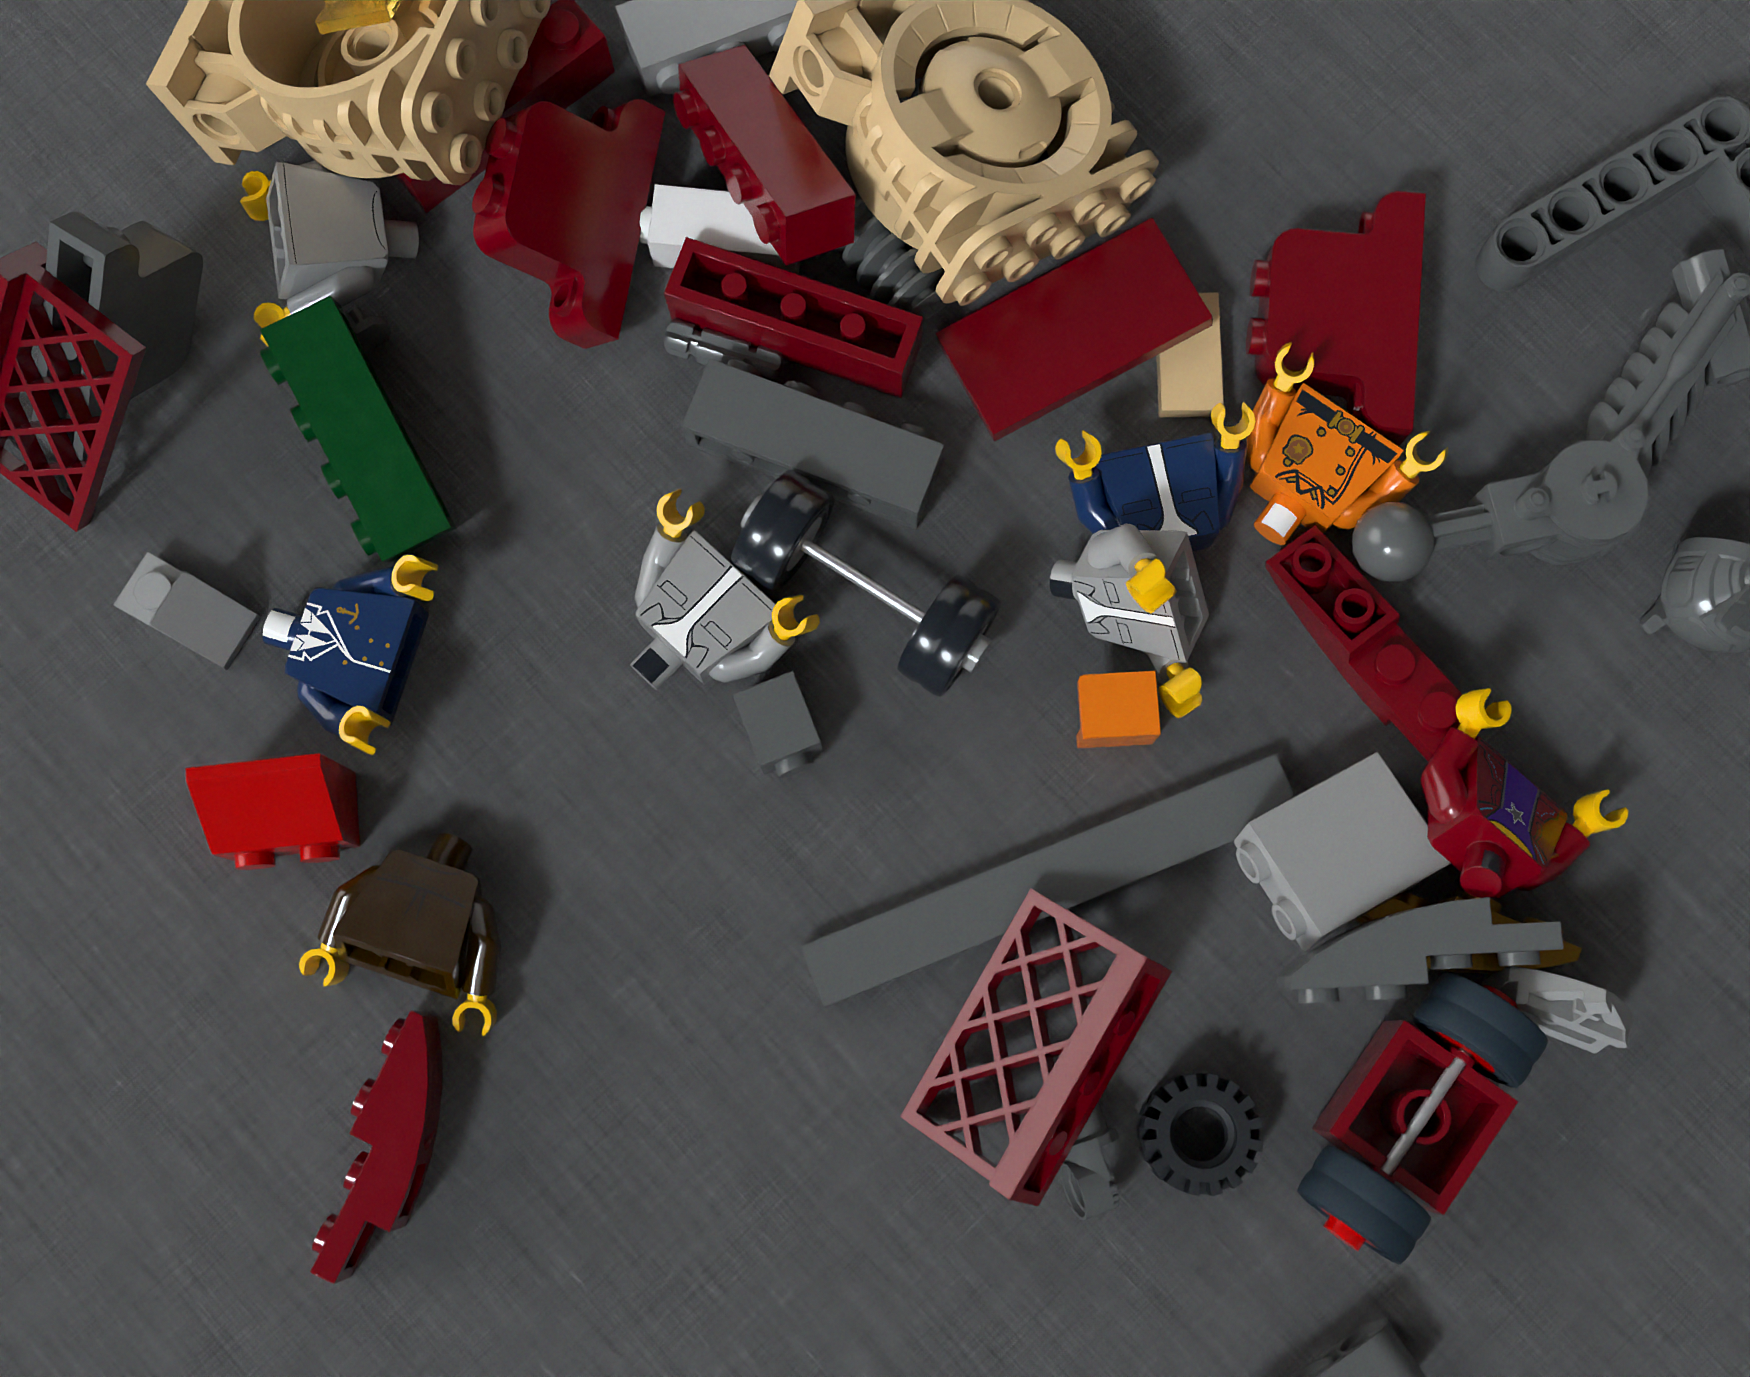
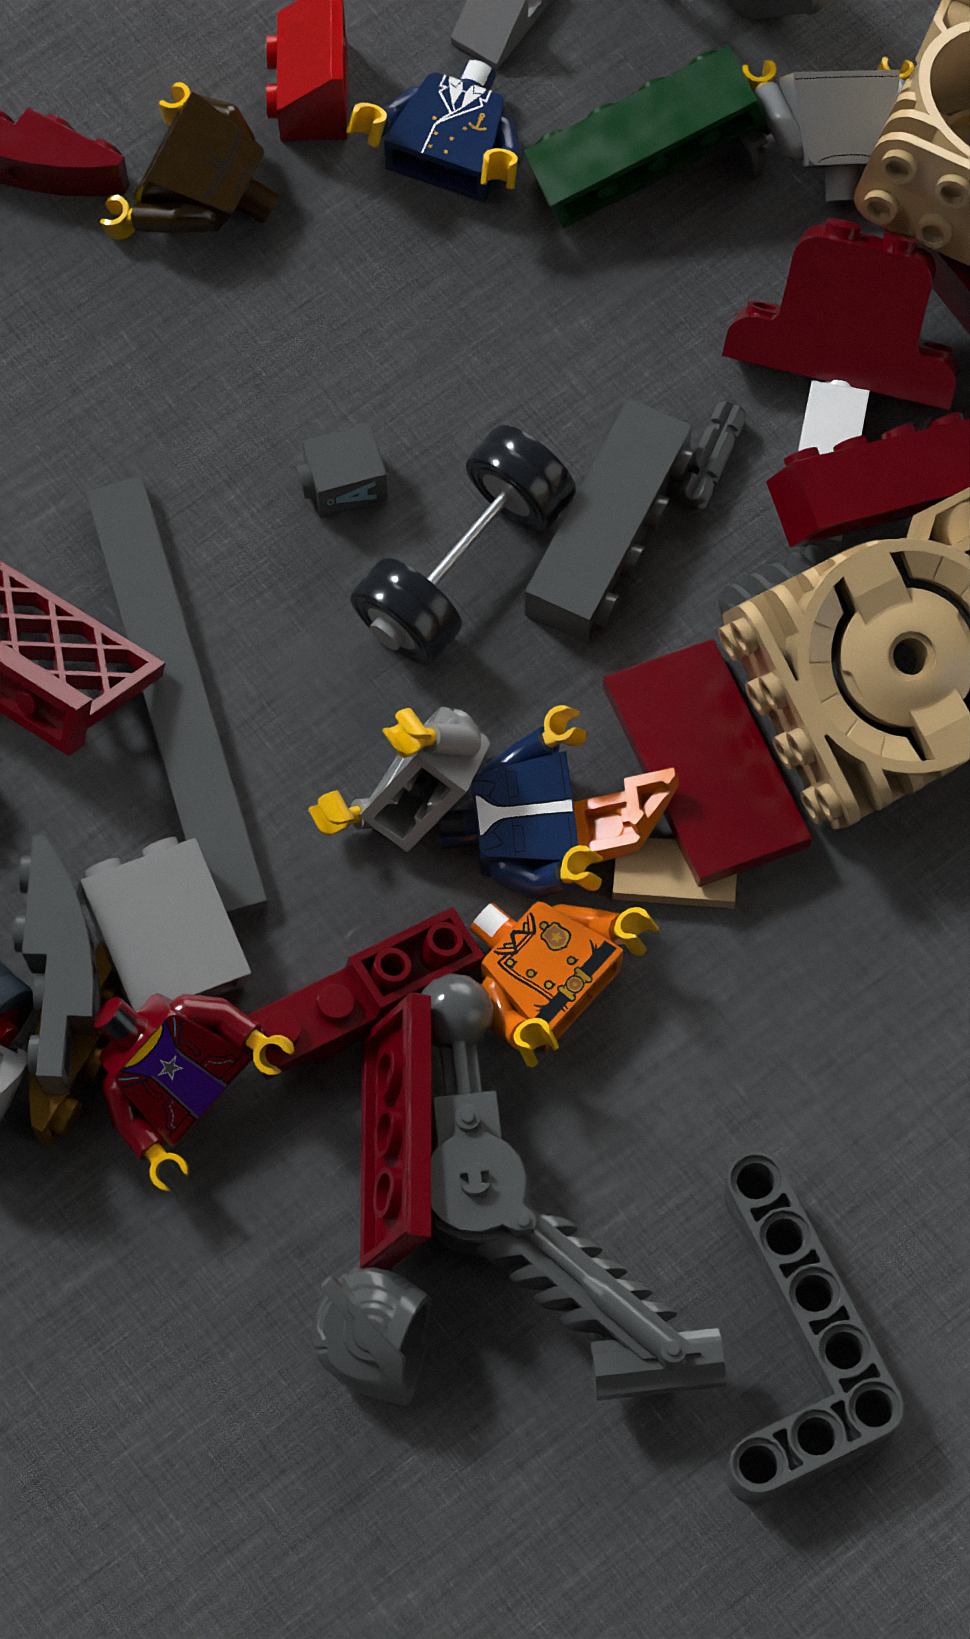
camera: 95 degrees right, 10 degrees down
light grey torso [630,489,820,690] -> none
dark red brick [664,237,923,398] -> none
orange panel [1076,671,1161,748] -> none
dark red brick [1246,191,1426,447] -> none
none -> dark red tile [360,992,431,1270]
none -> orange slope [573,768,679,864]

